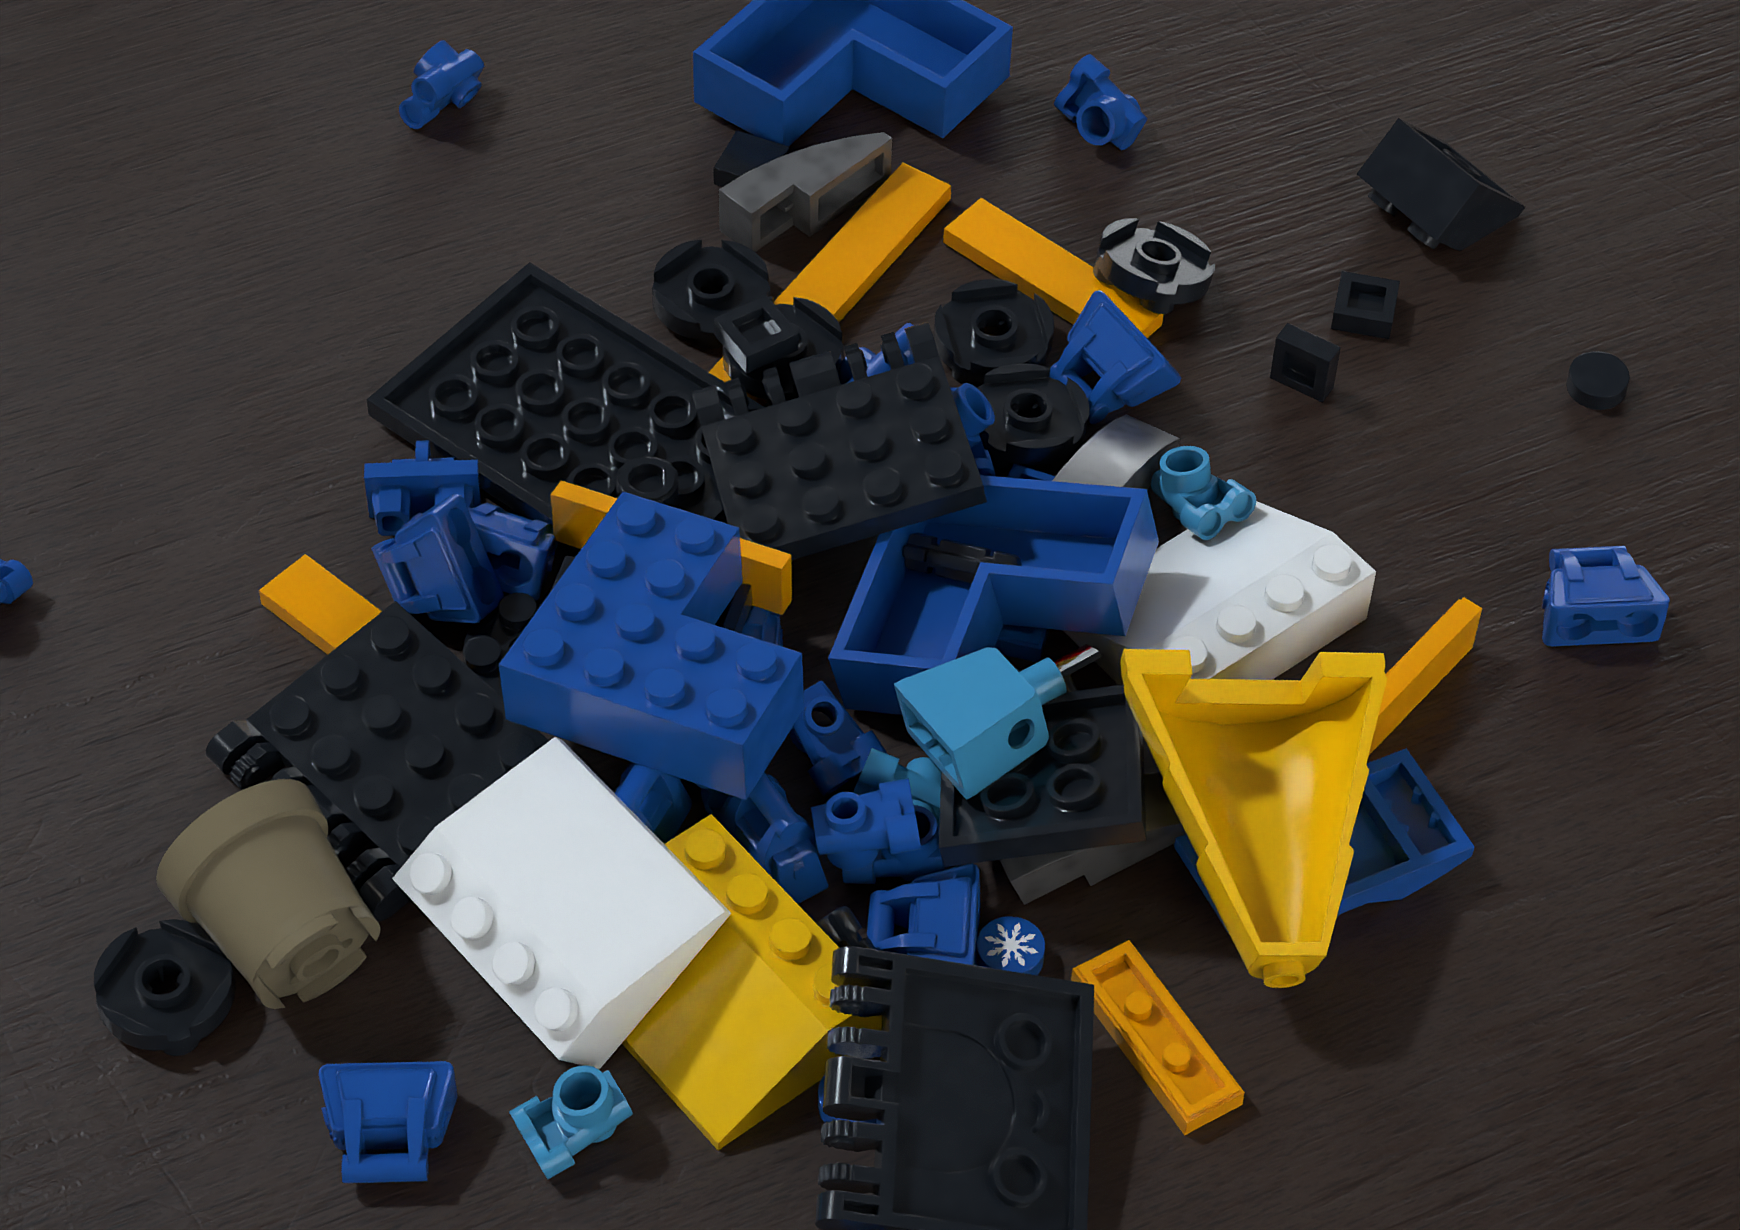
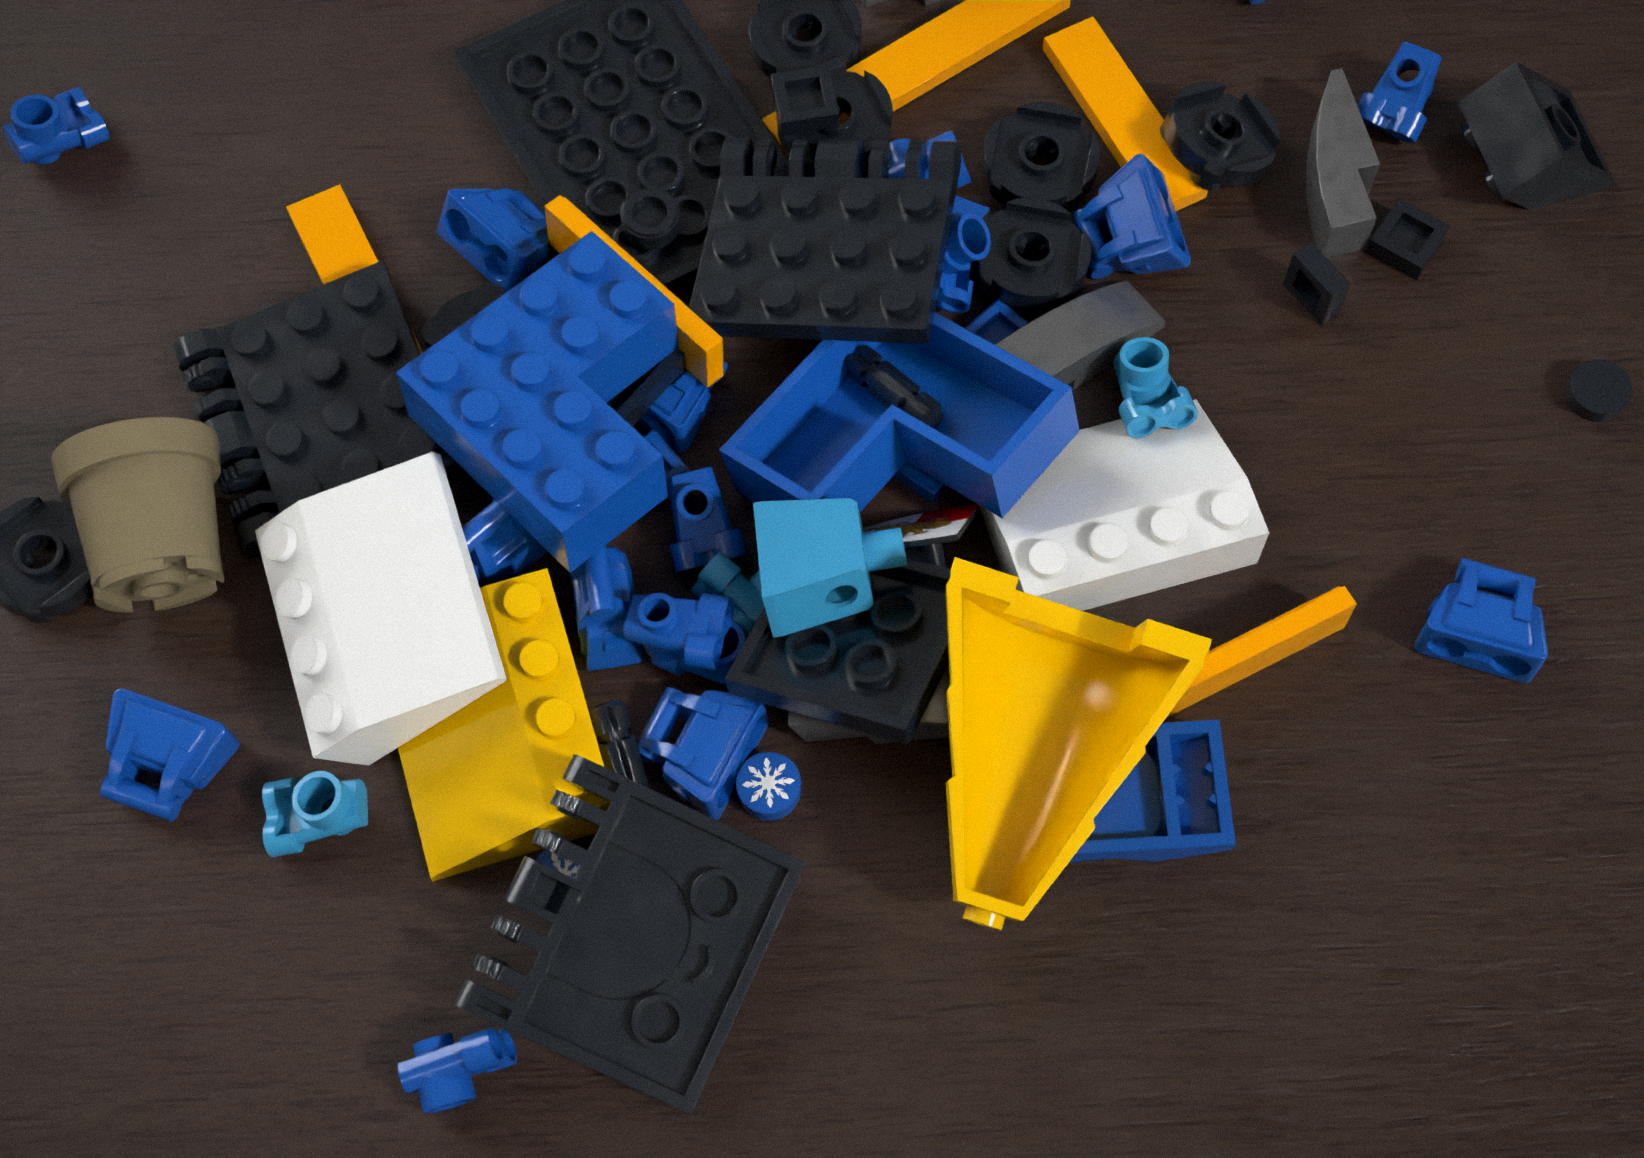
camera: 25 degrees right, 15 degrees up
blue hips [364,440,482,536] -> none
blue piece [371,494,504,624] -> none
light orange tile [1071,940,1245,1136] -> none
none -> flat silver slope [1306,68,1380,258]
none -> blue plate [1357,42,1442,144]

